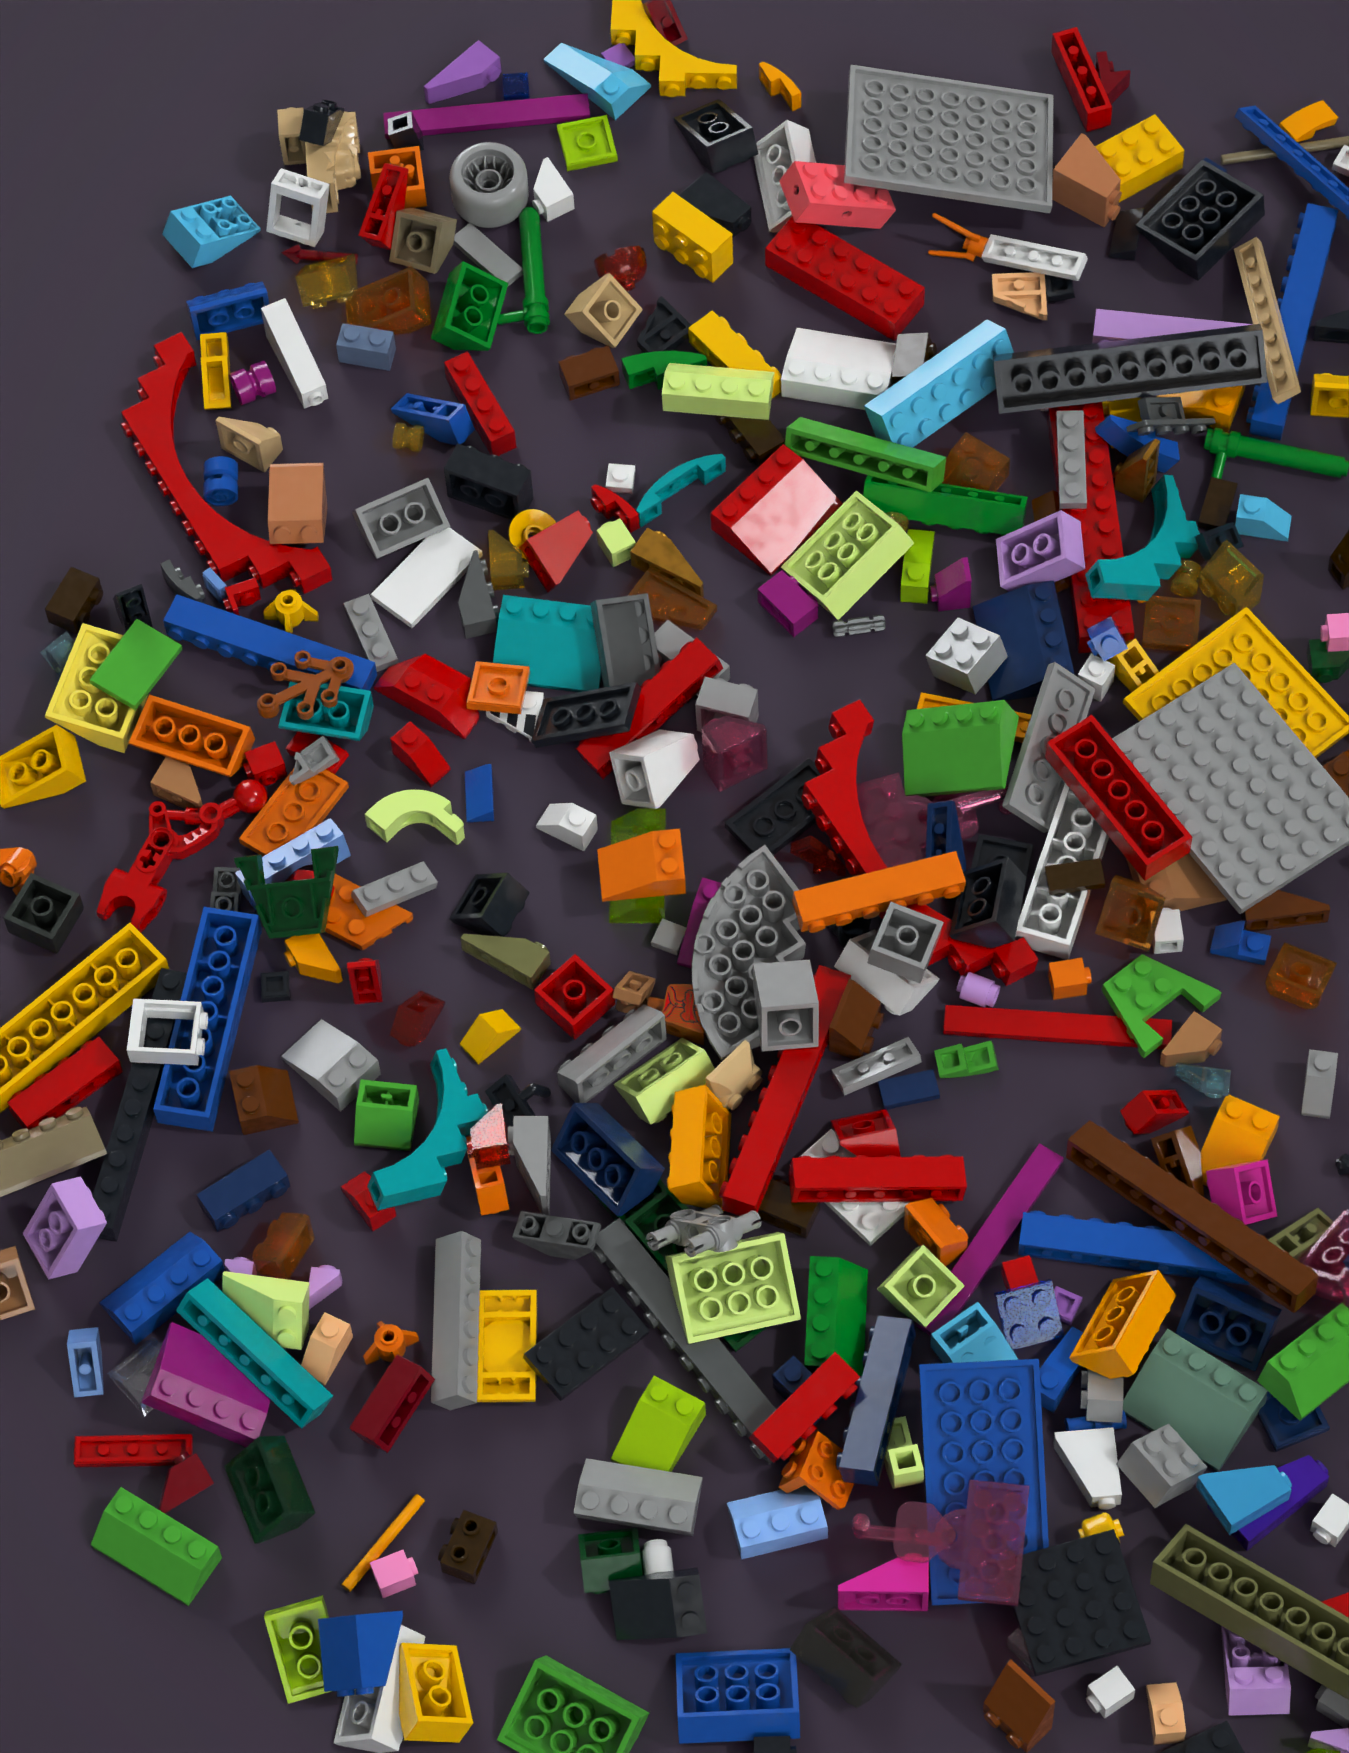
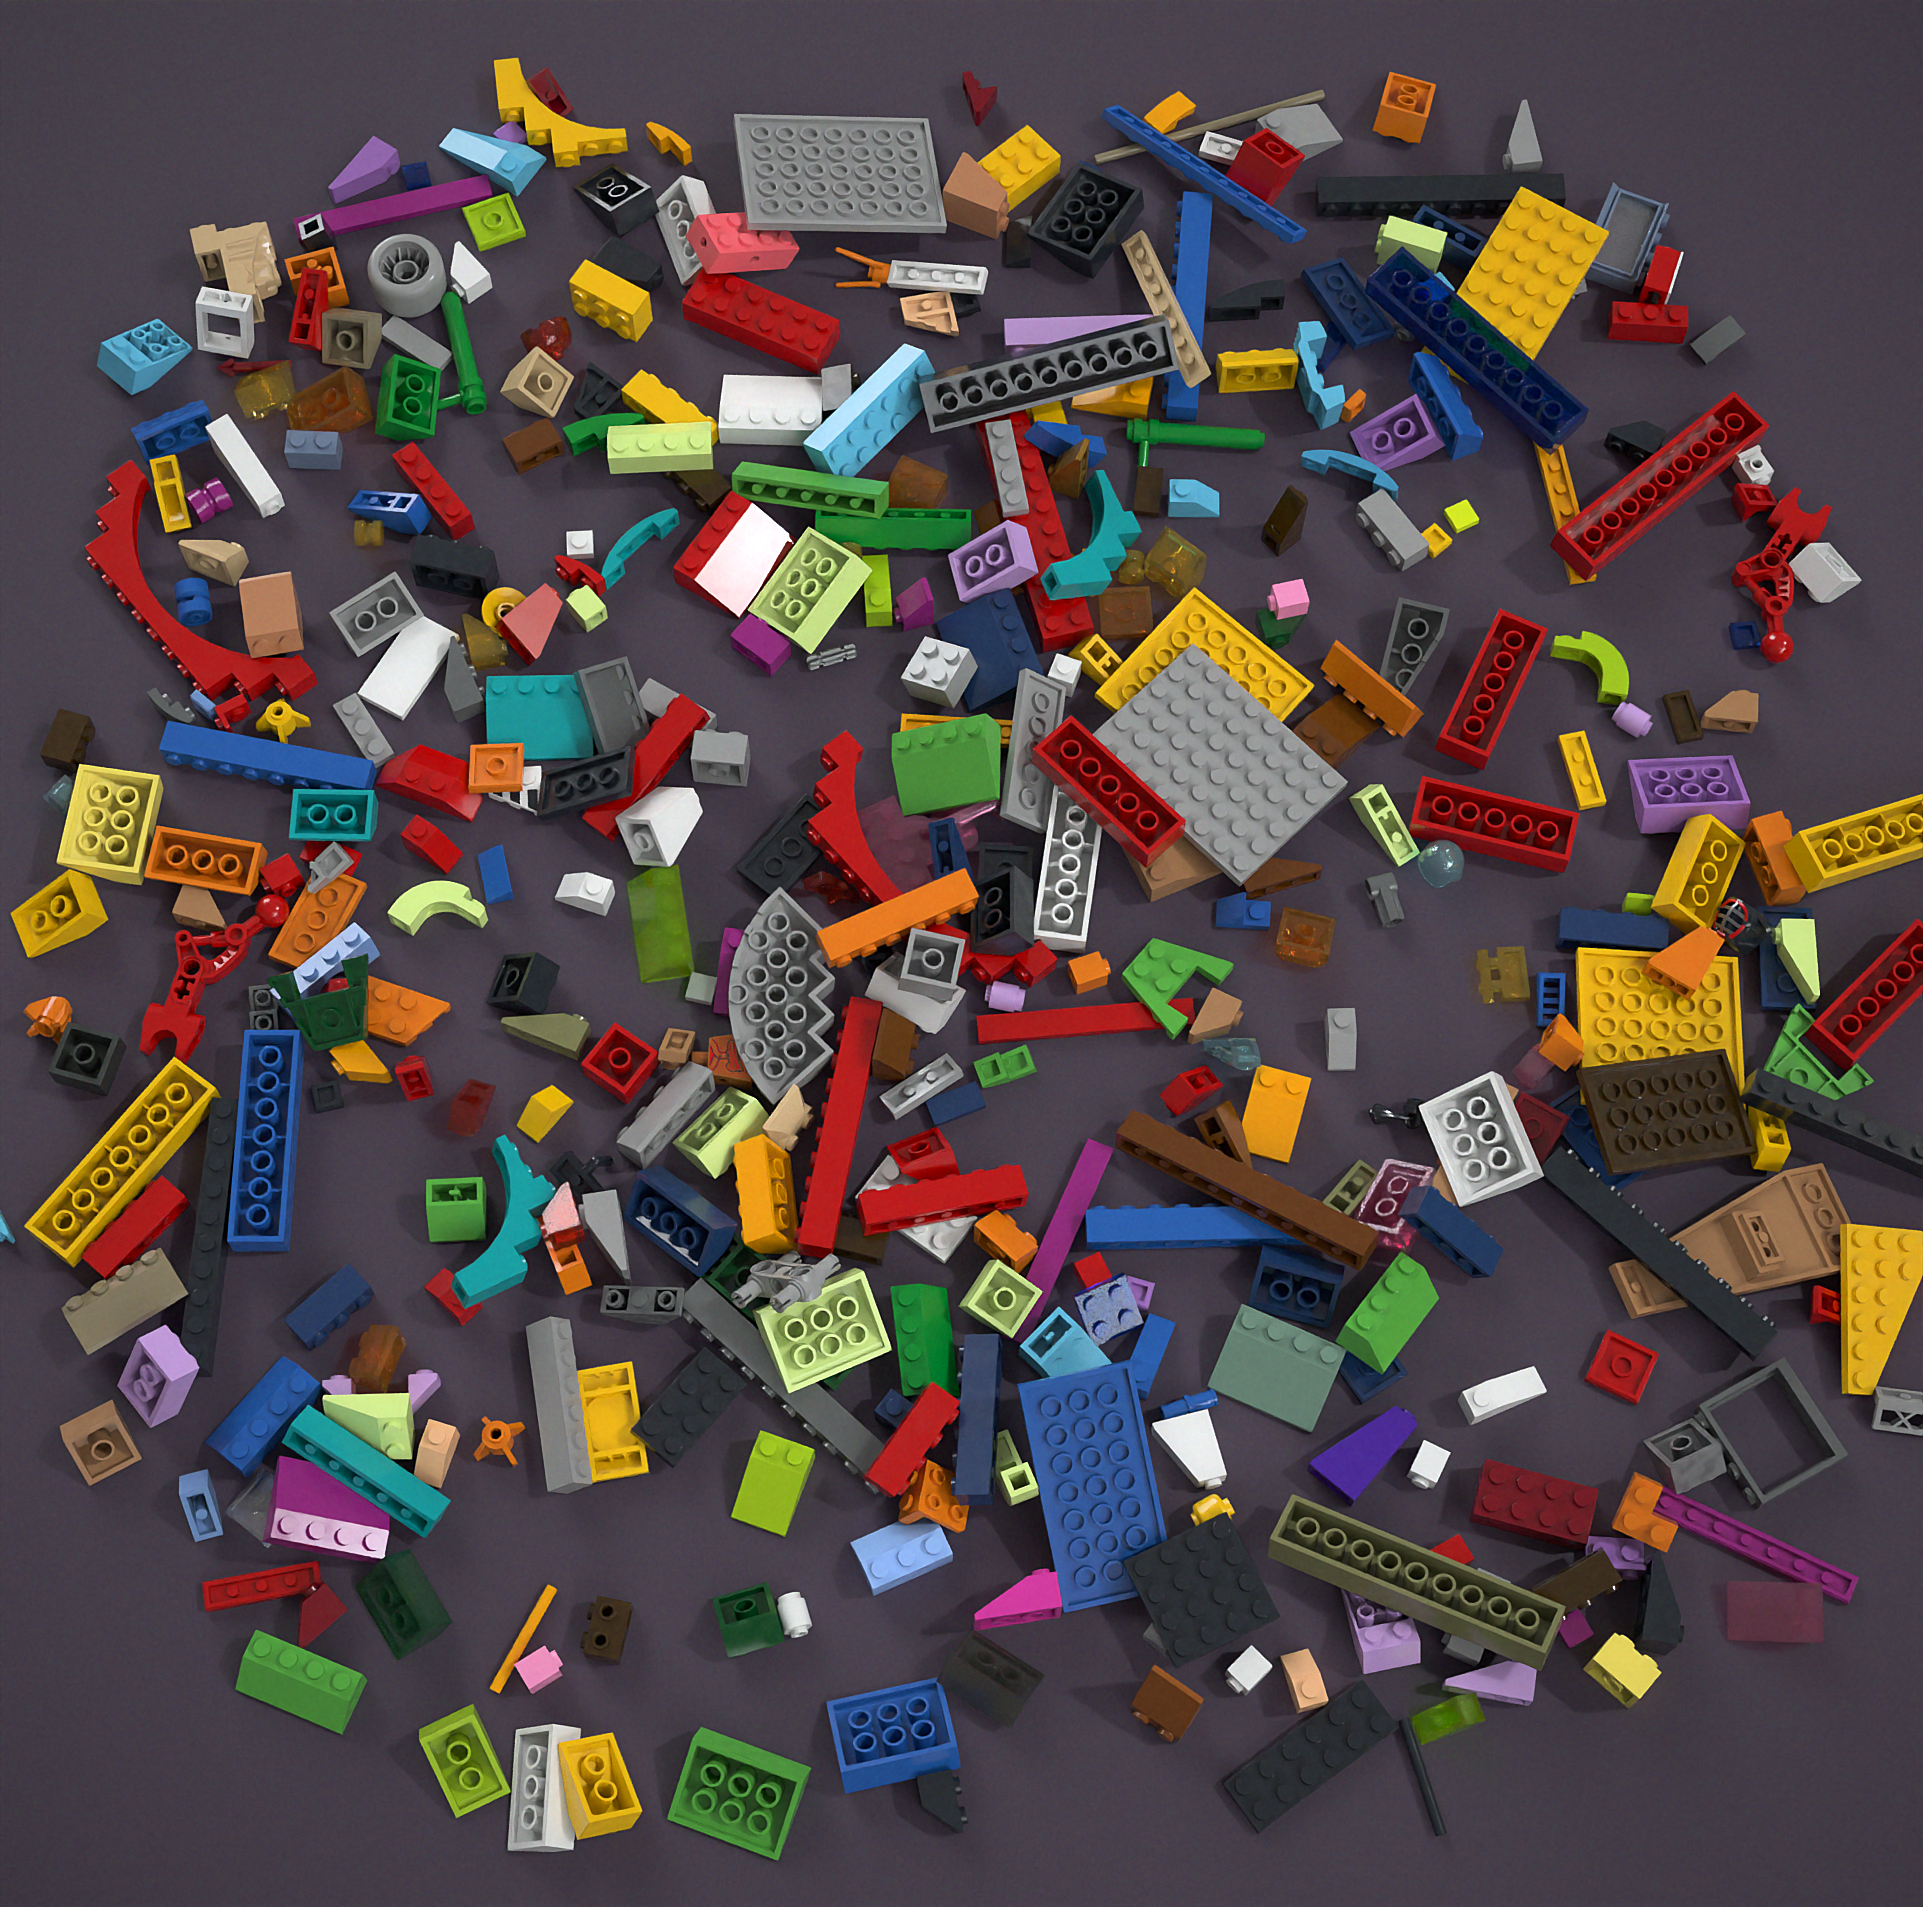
camera: 15 degrees left, 5 degrees up
bright green tile [90,619,182,711] -> none
black slope [113,584,153,632] -> none
white window [127,999,208,1066] -> none
reddish brown slope [229,1065,299,1135] -> none
dark orange plant [257,650,354,720] -> none
light grey slope [281,1019,381,1112] -> none
black slope [299,100,344,146] -> none
blue slope [318,1610,403,1697] -> none
dark red brick [349,1355,435,1453] -> none
light grey plate [351,861,438,917] -> none
light grey slope [574,1458,703,1536] -> none
orange slope [597,829,686,902] -> none
black slope [608,1567,707,1640] -> none
clear orange wing [628,567,717,630] -> none
pearl gold slope [630,528,704,600] -> none
clear pink slope [702,716,768,792] -> none
light grey slope [753,960,819,1051] -> none
clear pink plate [853,1480,1030,1606] -> none
dark brown tile [1044,858,1105,896] -> none
red brick [1052,27,1112,132] -> none
light orange slope [1069,1270,1177,1379] -> none
light grey brick [1081,1369,1123,1423] -> none
brick [1087,616,1128,662] -> none
clear orange slope [1095,875,1166,951] -> none
light grey brick [1116,1424,1207,1508] -> none
dark grey bracket [1126,397,1215,436] -> none
white brick [1150,908,1184,954] -> none
black plate [1194,521,1244,561] -> none
dark azure slope [1196,1465,1292,1535] -> none
dark pink slope [1206,1159,1277,1225] -> none

